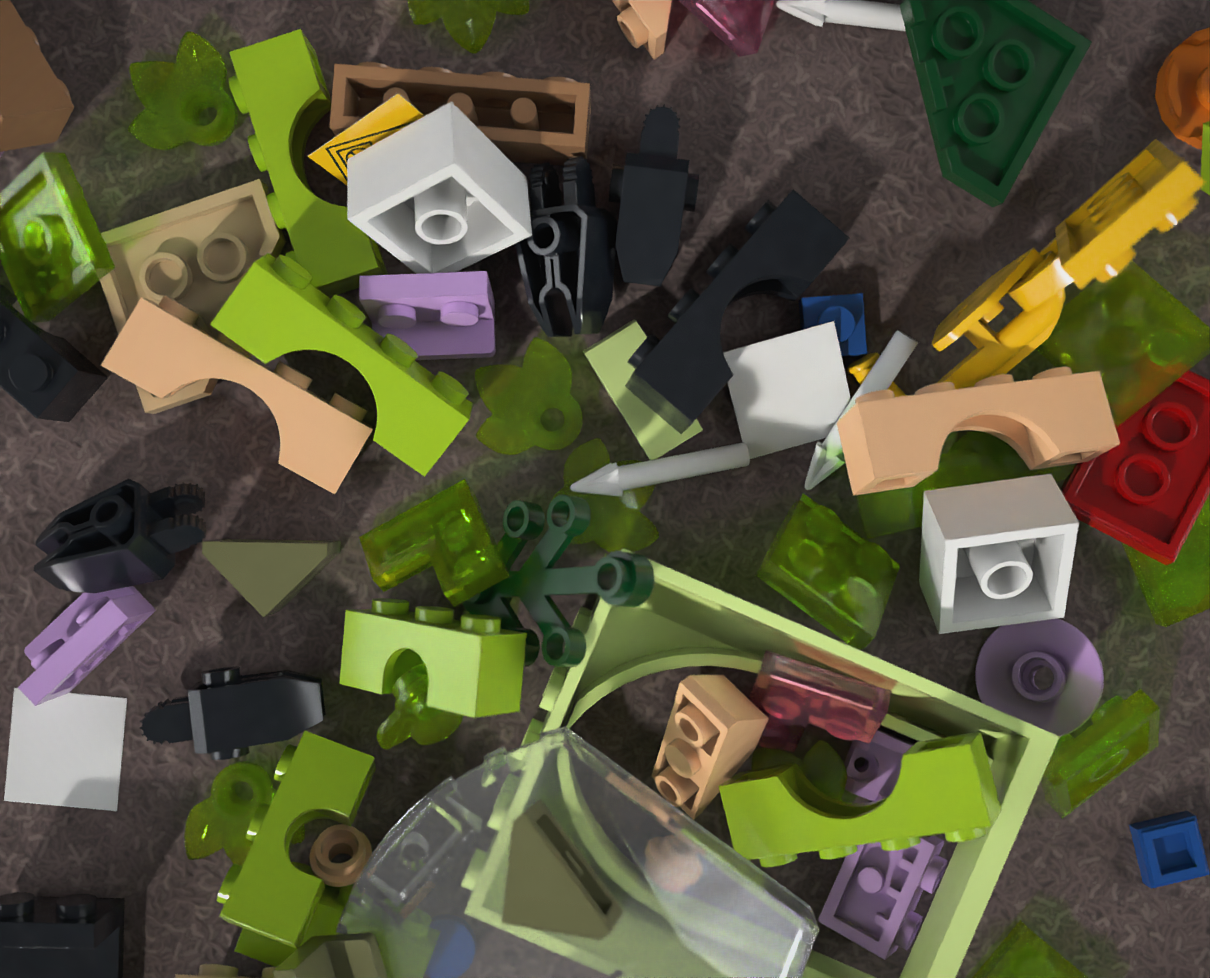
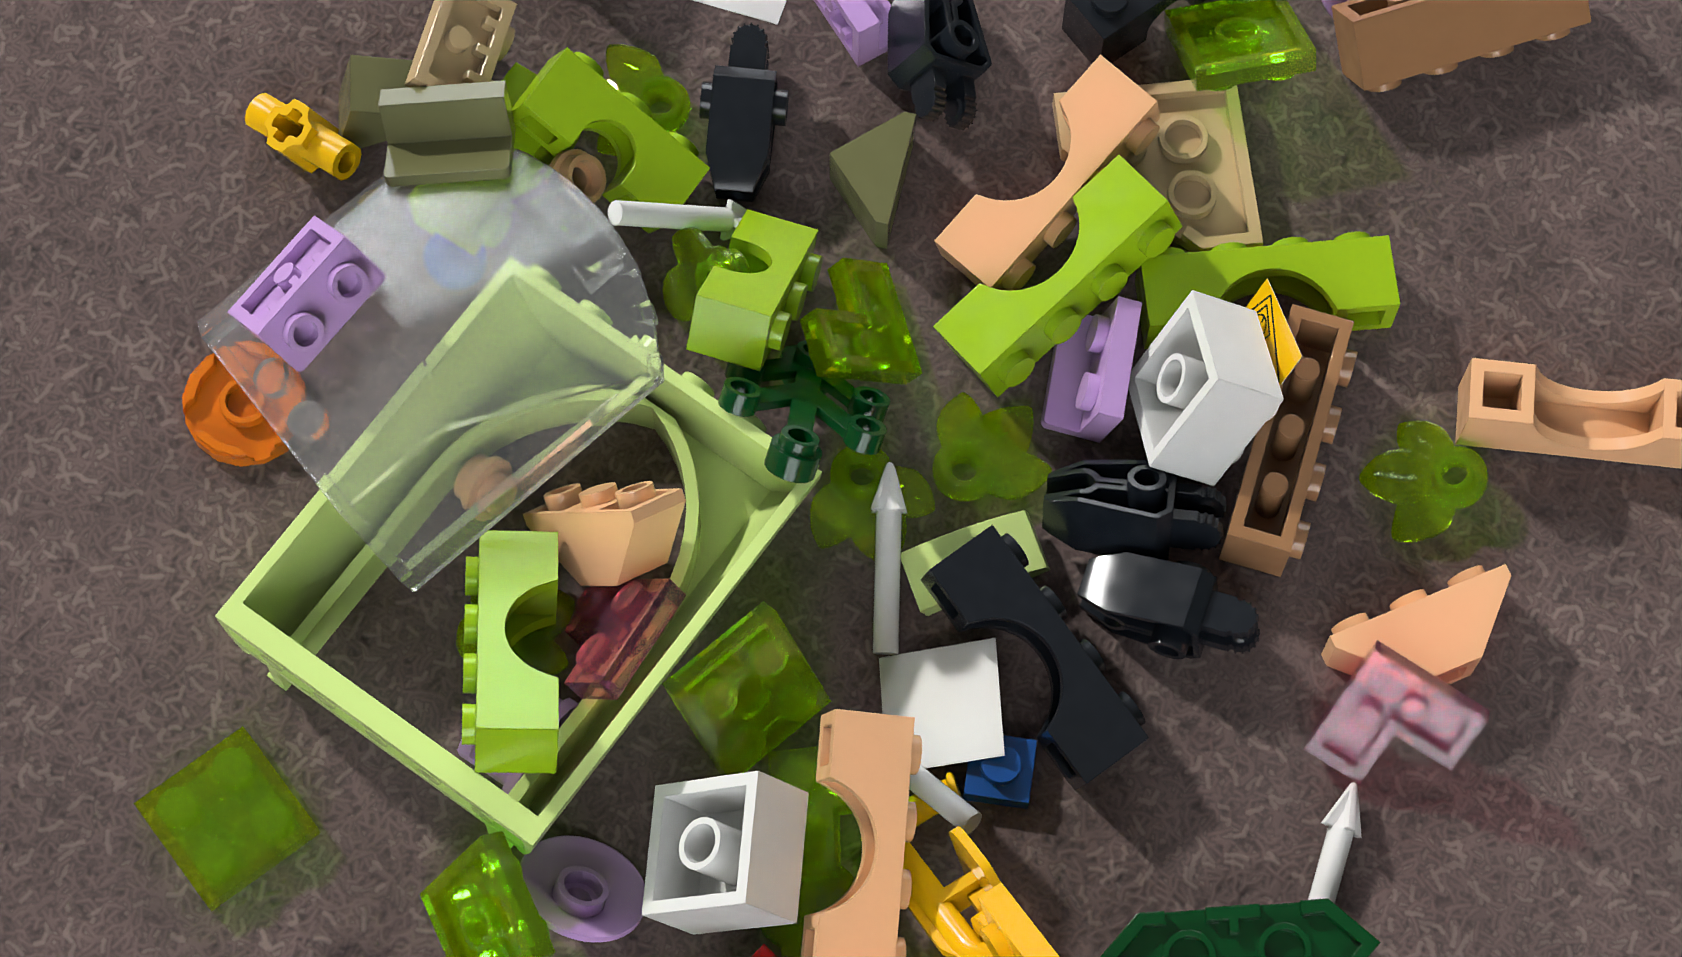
camera: 105 degrees right, 20 degrees down
clear neon green plate [128,31,238,150] -> none
olive slope [501,799,623,940] -> none
lavender bracket [818,835,948,960] -> none
none -> white piece [608,199,747,241]

